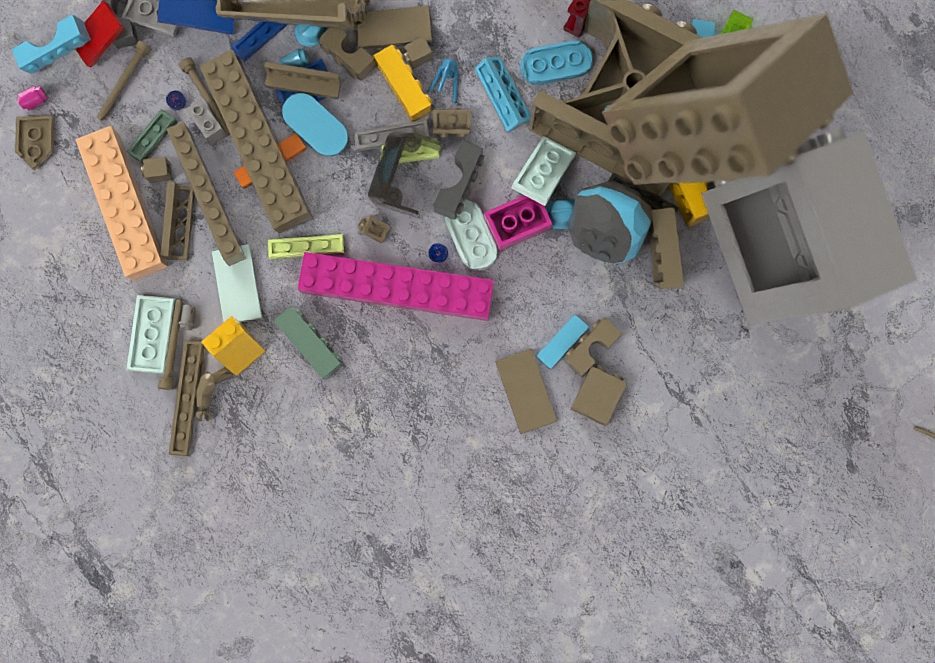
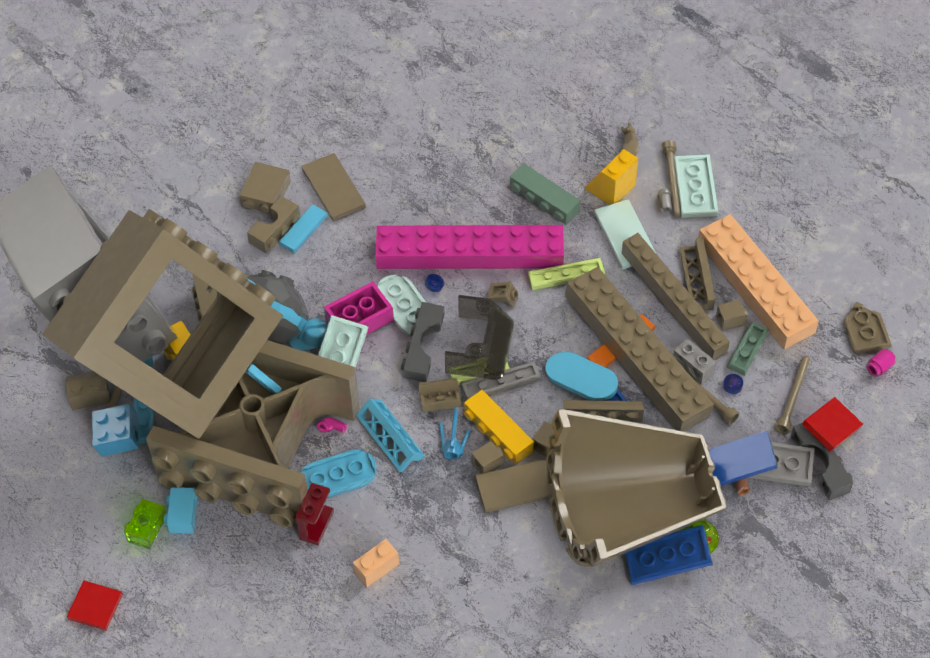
camera: 170 degrees right, 25 degrees down
medium azure arch [12,14,91,74] -> none
dark tan tile [168,340,205,457] -> none

